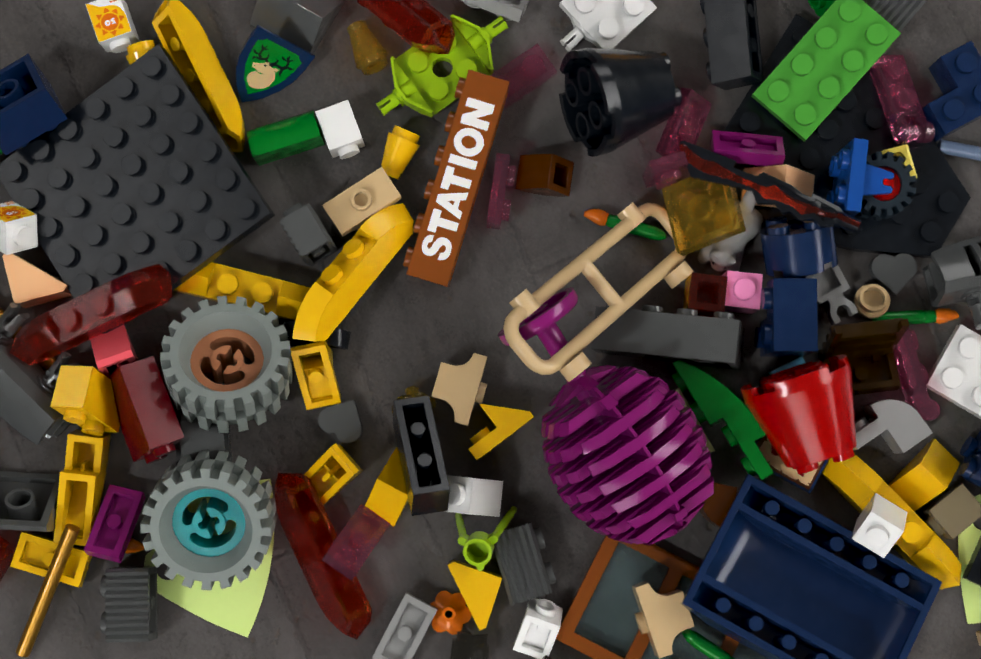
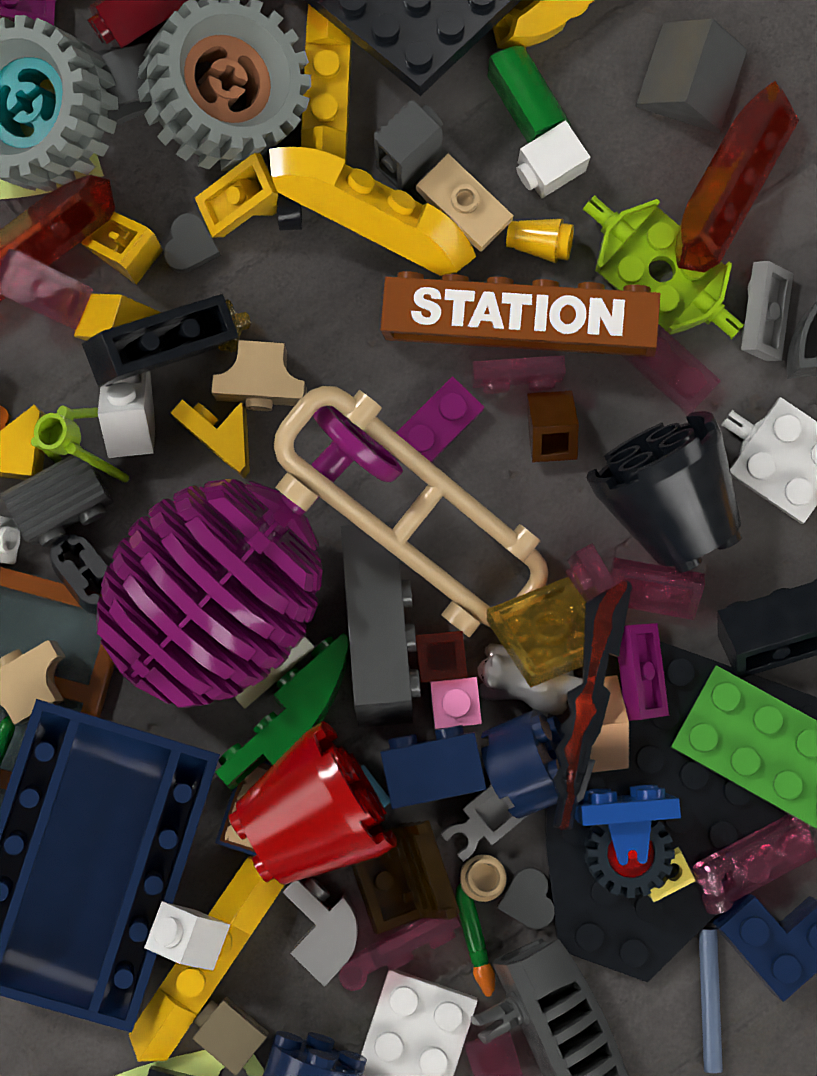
camera: 80 degrees right, 0 degrees up
shield [236,25,315,103] -> none
clear yellow cone [347,20,388,75] -> none
green piece [584,209,667,241] -> none
reddish brown brick [699,483,738,528] -> none
yellow slope [888,438,960,512] -> none
none -> black beam [50,534,107,614]
none -> magenta plate [396,376,485,462]

